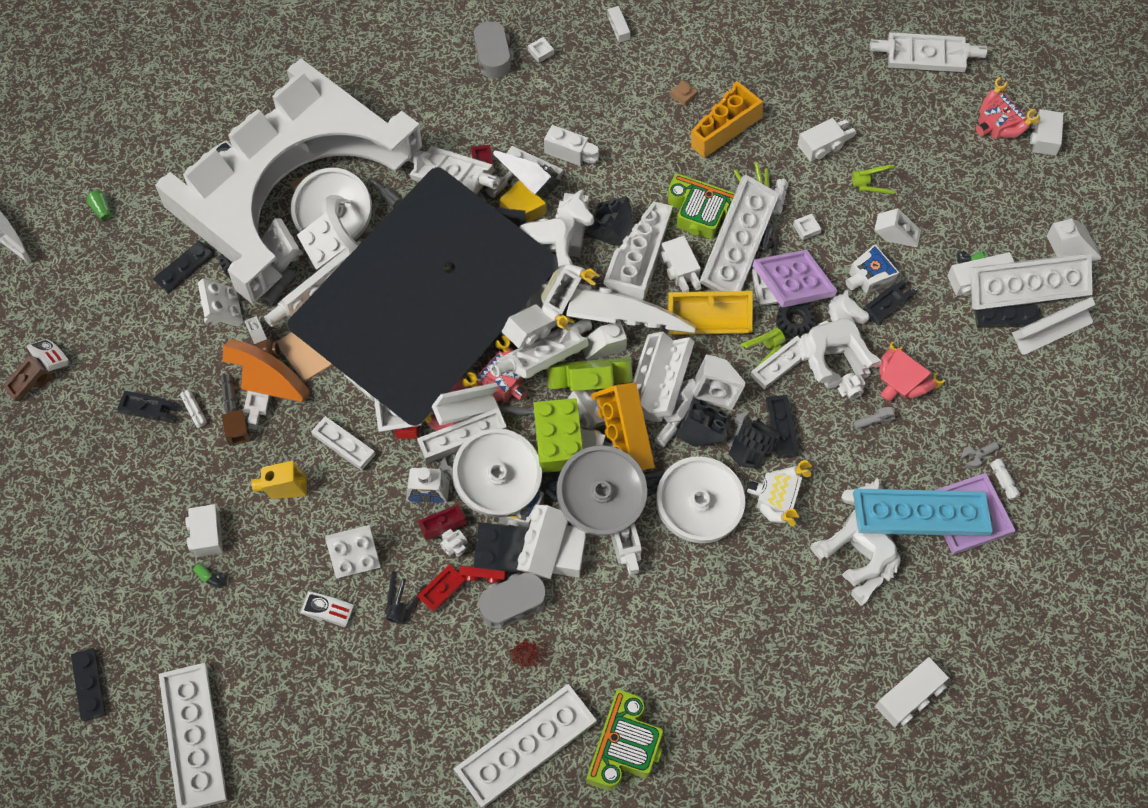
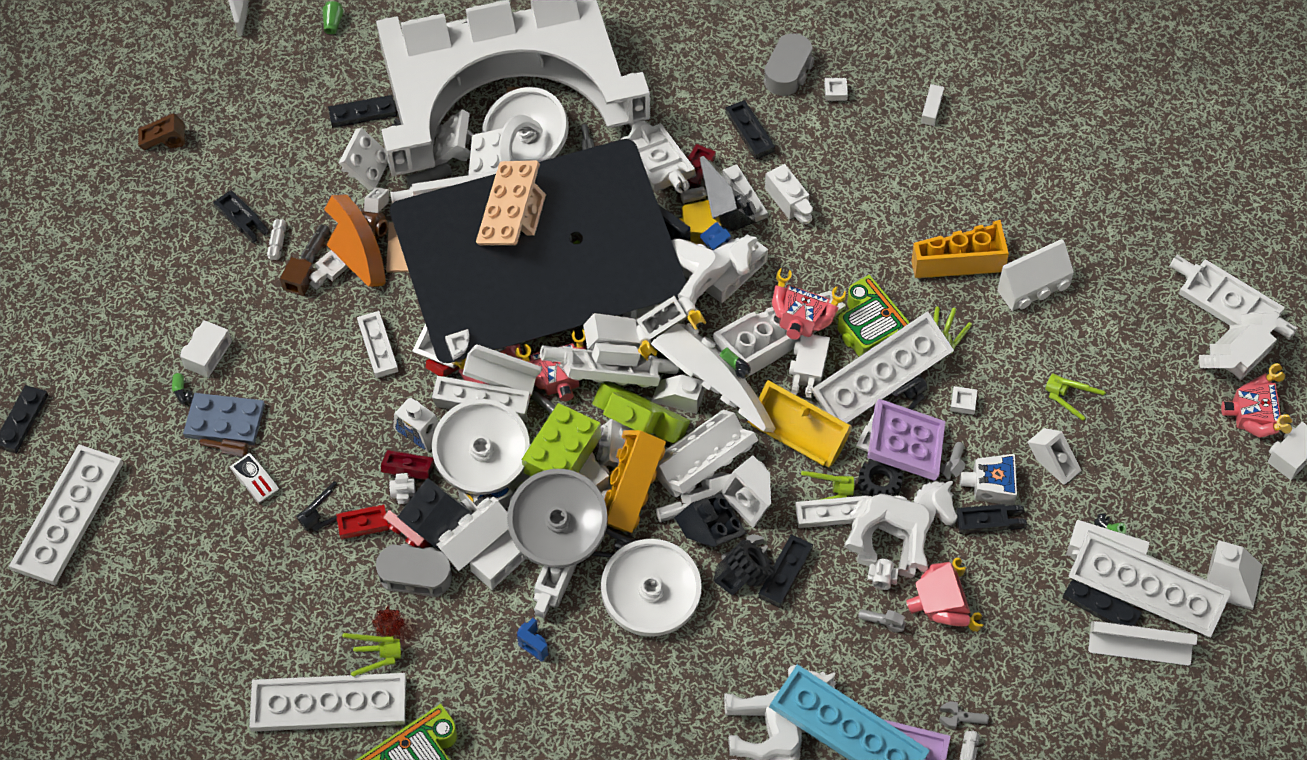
camera: 35 degrees right, 5 degrees down
slope [27,339,68,372] -> none
yellow torso [251,461,307,499] -> none
white plate [325,525,380,578] -> none
black slope [584,196,634,246] -> none
medium nougat plate [670,81,697,106] -> none
white torso [747,460,812,526] -> none
white axle [772,179,788,215] -> none
white hinge [797,118,856,162] -> none
none -> sand blue plate [183,393,265,445]
none -> reddish brown axle [199,439,249,457]
none -> lime plant [342,633,401,677]
none -> white tile [445,329,469,360]
none -> light nougat bracket [476,160,546,245]
none -> blue bracket [517,618,548,662]
none -> white piece [592,343,641,367]
none -> blue bracket [700,222,731,250]
none -> arm [720,347,751,379]
none -> black plate [725,100,775,160]
none -> coral torso [772,268,846,340]
none -> light grey bar [940,442,966,480]
none -> white slope [997,239,1074,311]
none -> white slope [1199,312,1277,380]

